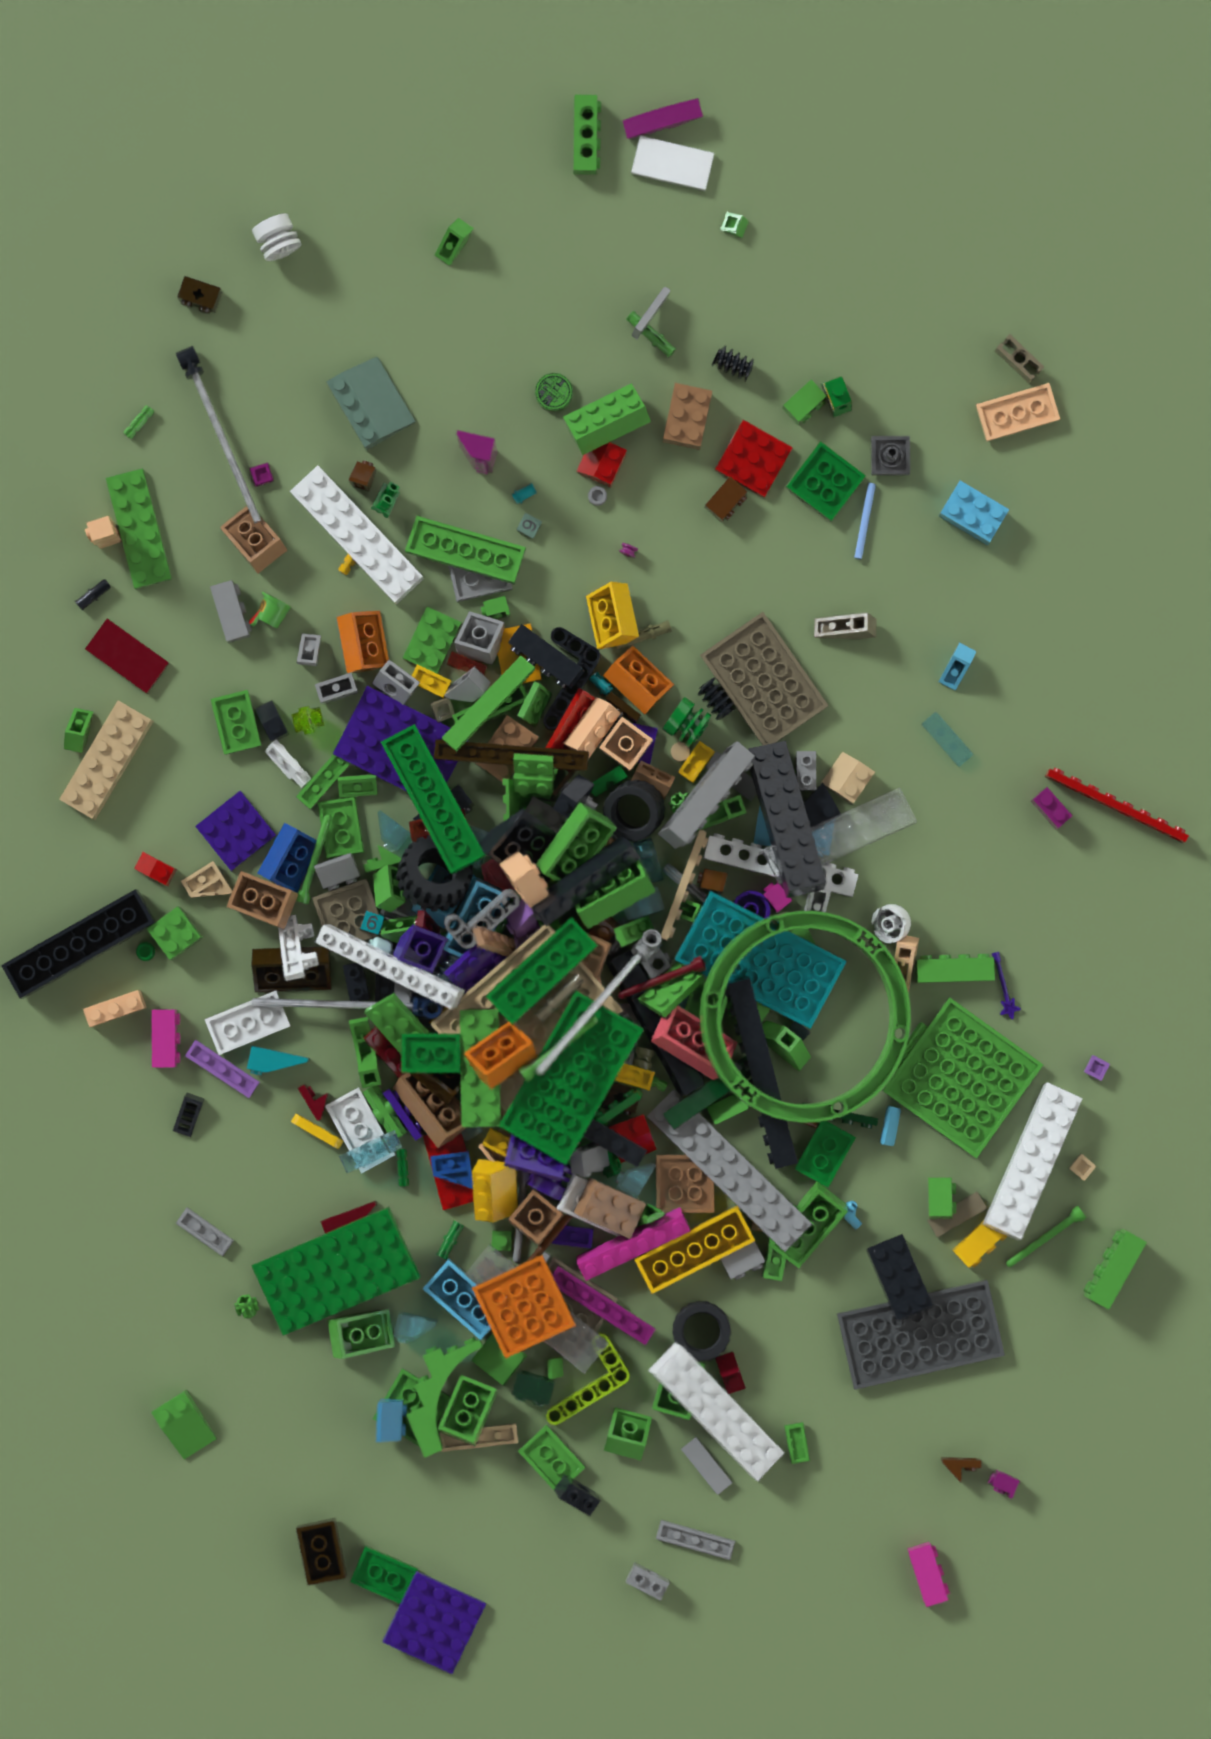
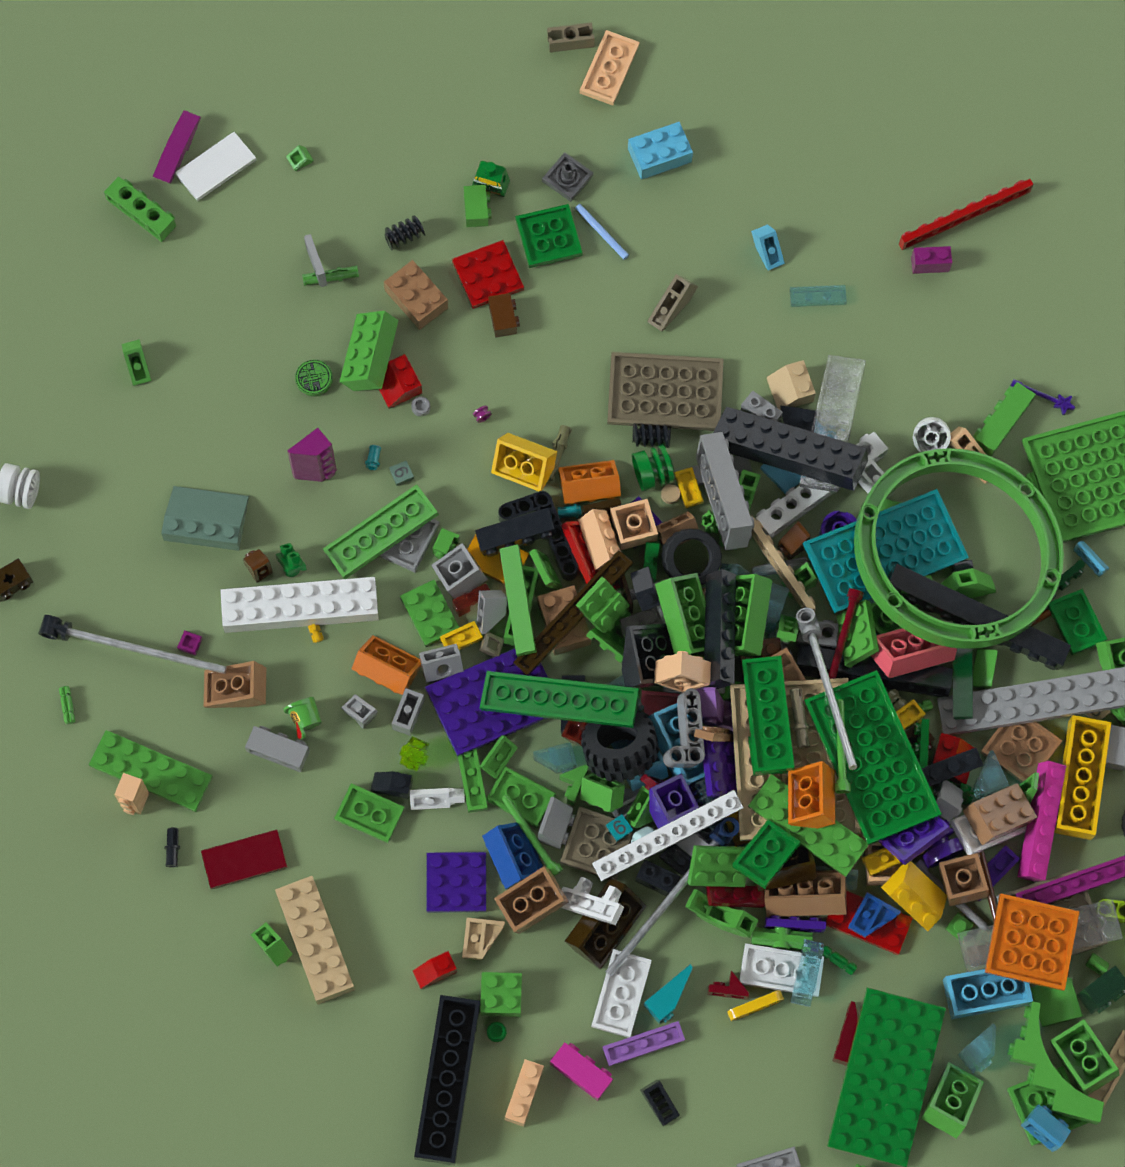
camera: 55 degrees left, 15 degrees down
green pin [436,1220,464,1260] -> none
dark pink brick [763,882,792,913] -> none

